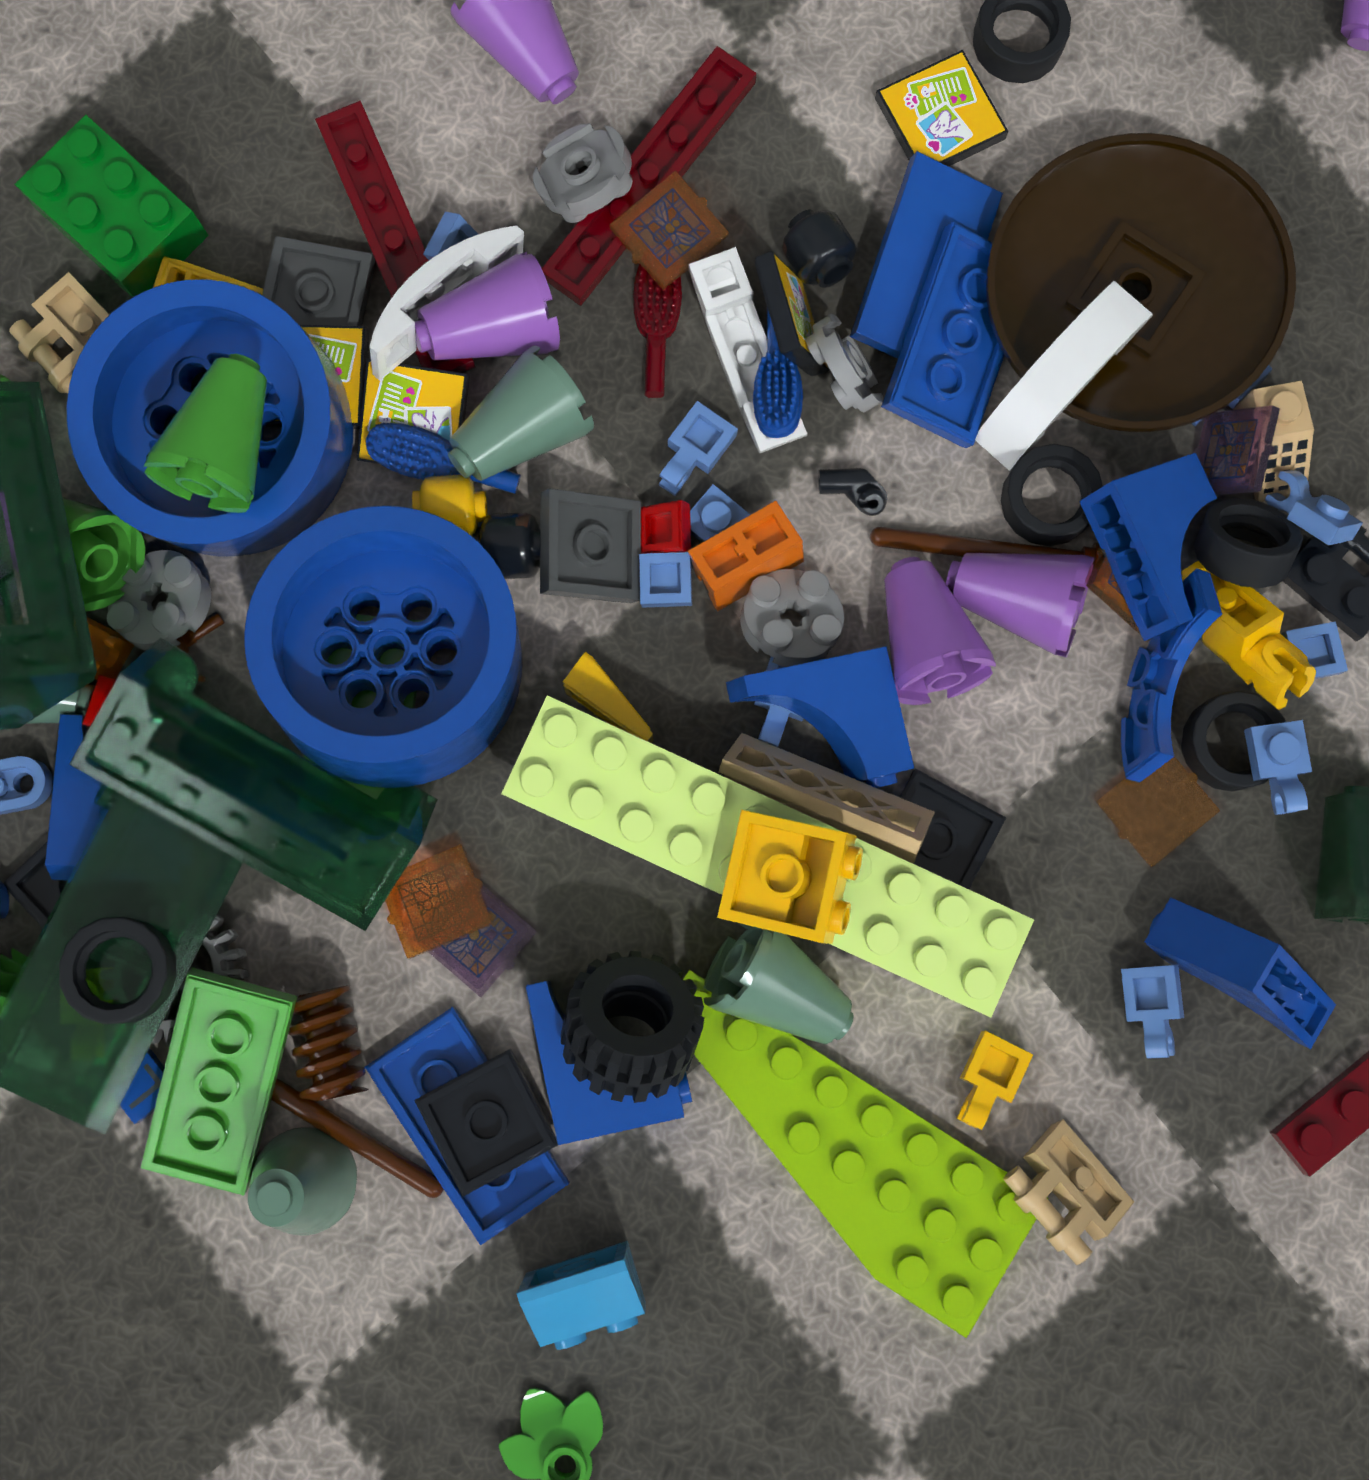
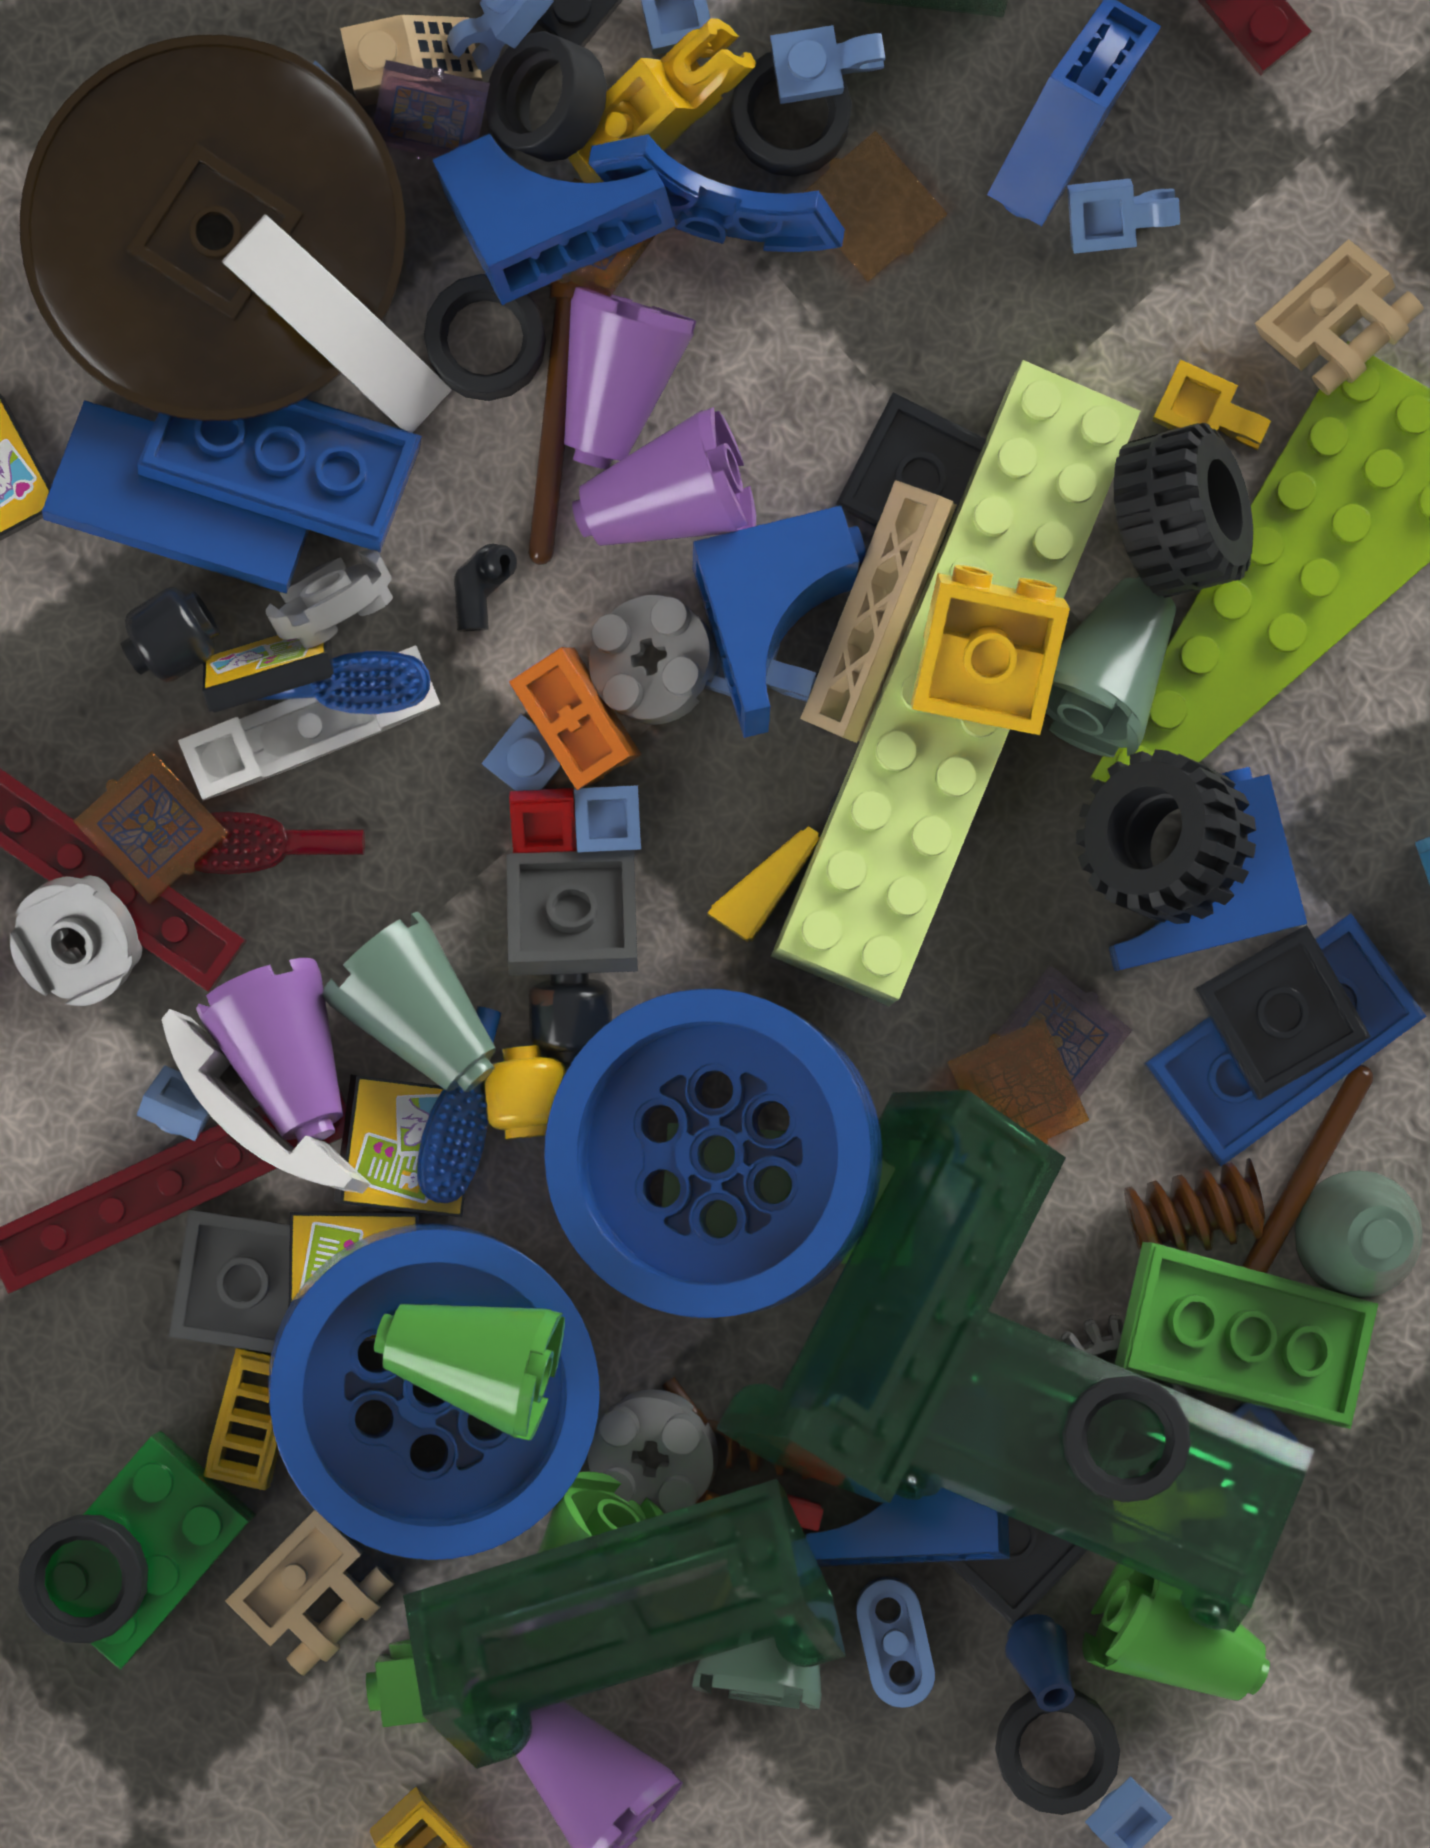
camera: 90 degrees left, 5 degrees up
medium blue plate [659,401,738,496] -> none
none -> black tyre [18,1515,148,1644]
none -> black tyre [1113,423,1253,598]

